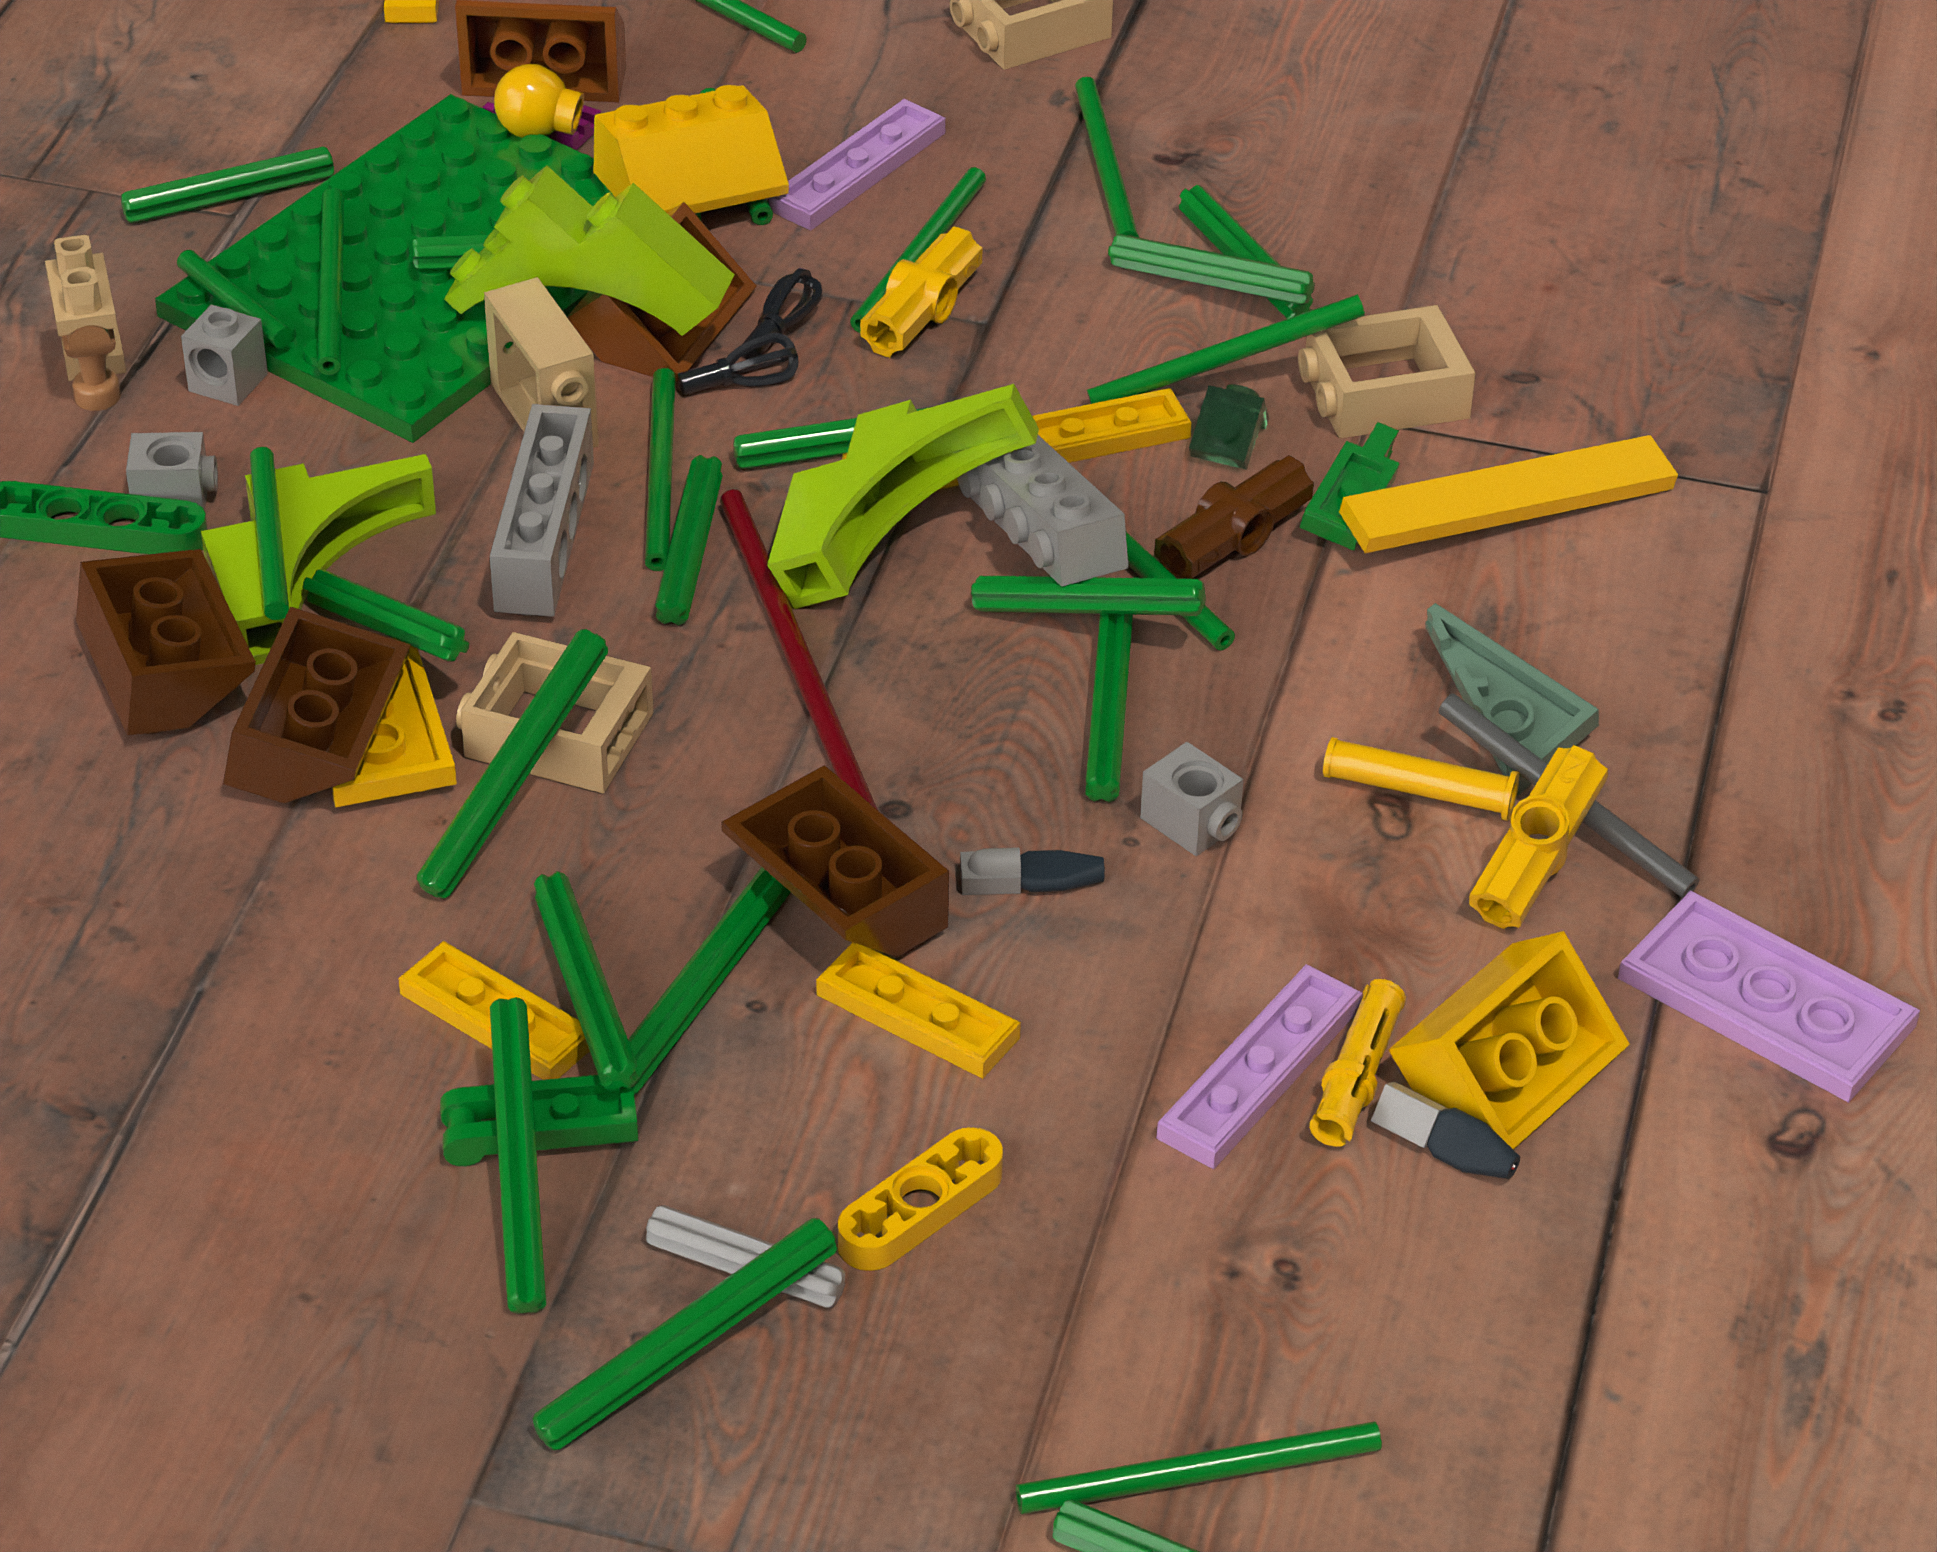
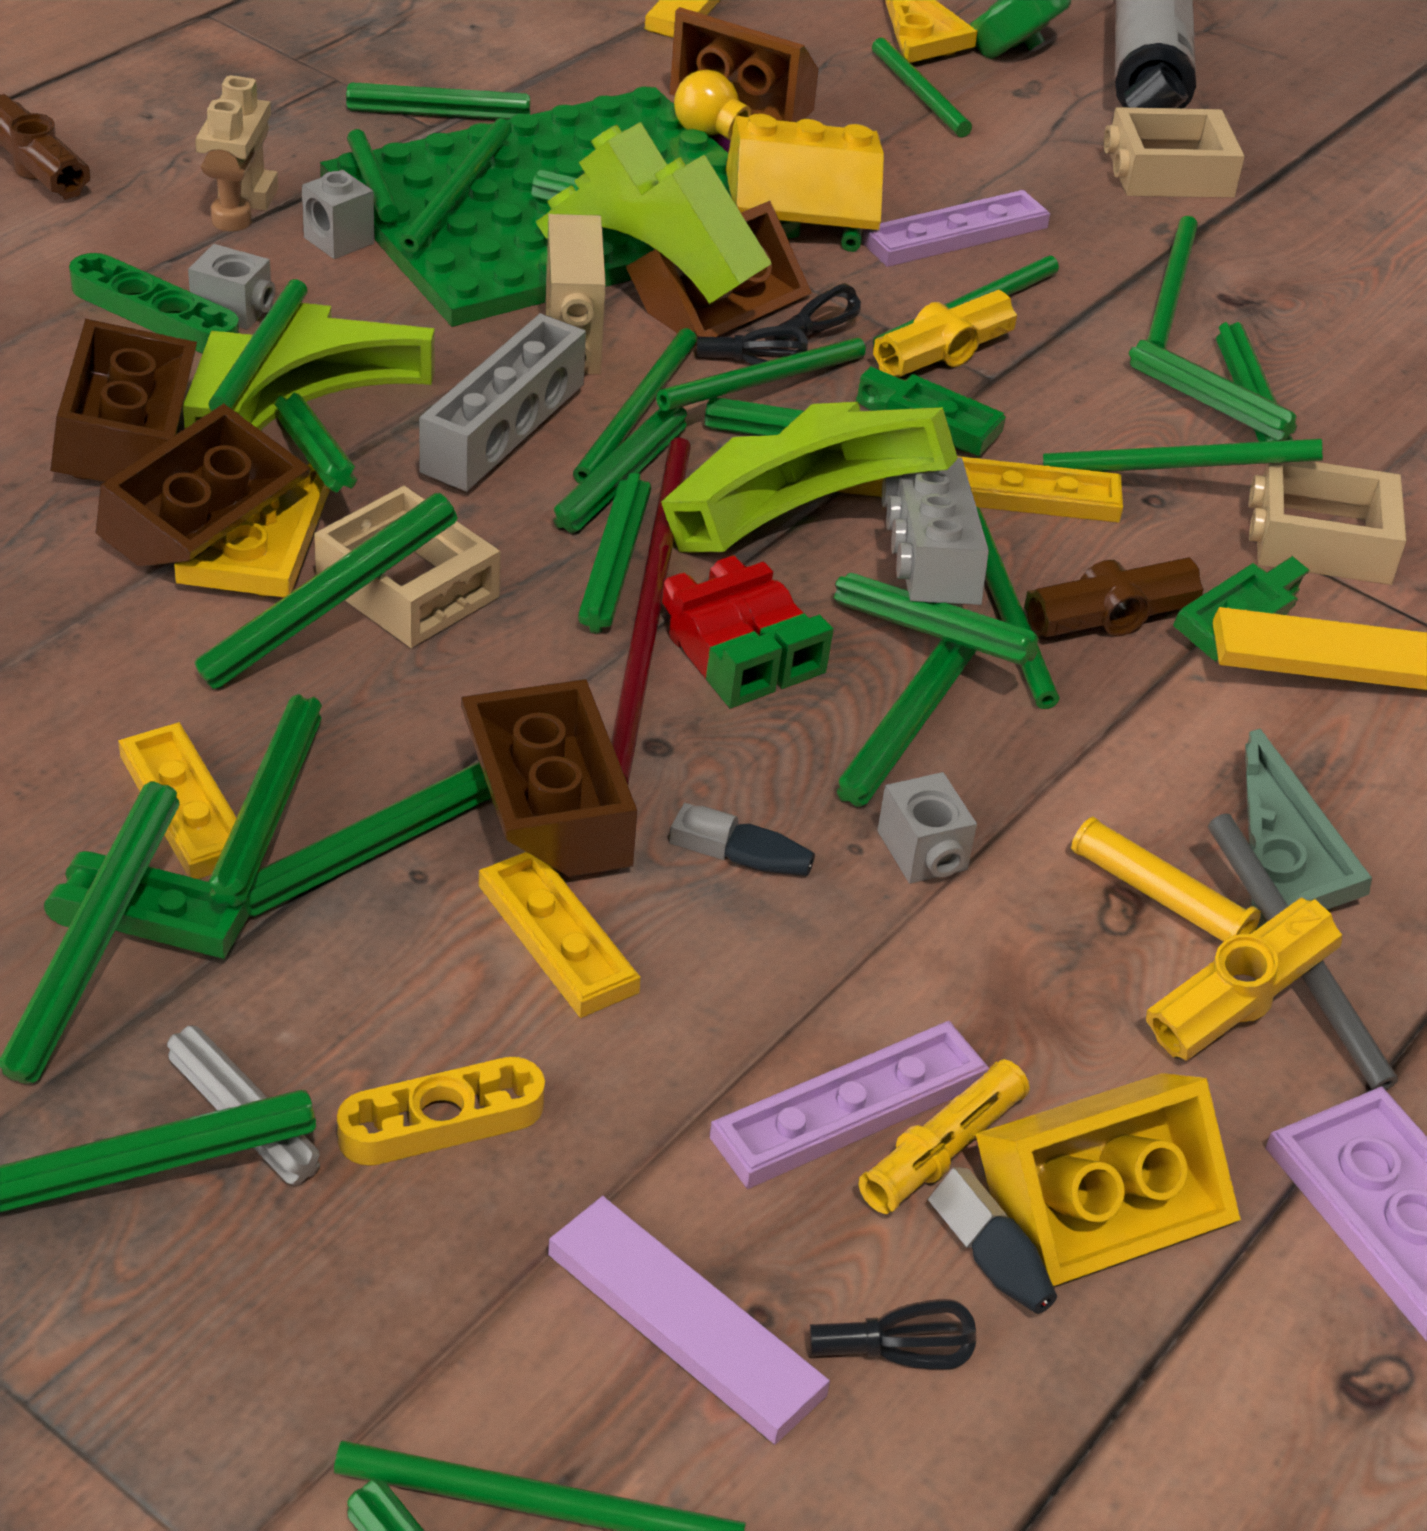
camera: 20 degrees right, 0 degrees up
clear green bracket [1189,384,1269,470] -> none
none -> lavender tile [548,1196,830,1445]
none -> green axle [578,473,652,633]
none -> green piece [656,338,866,411]
none -> hips [662,555,834,709]
none -> black piece [810,1299,977,1369]
none -> green hinge [856,366,1006,456]

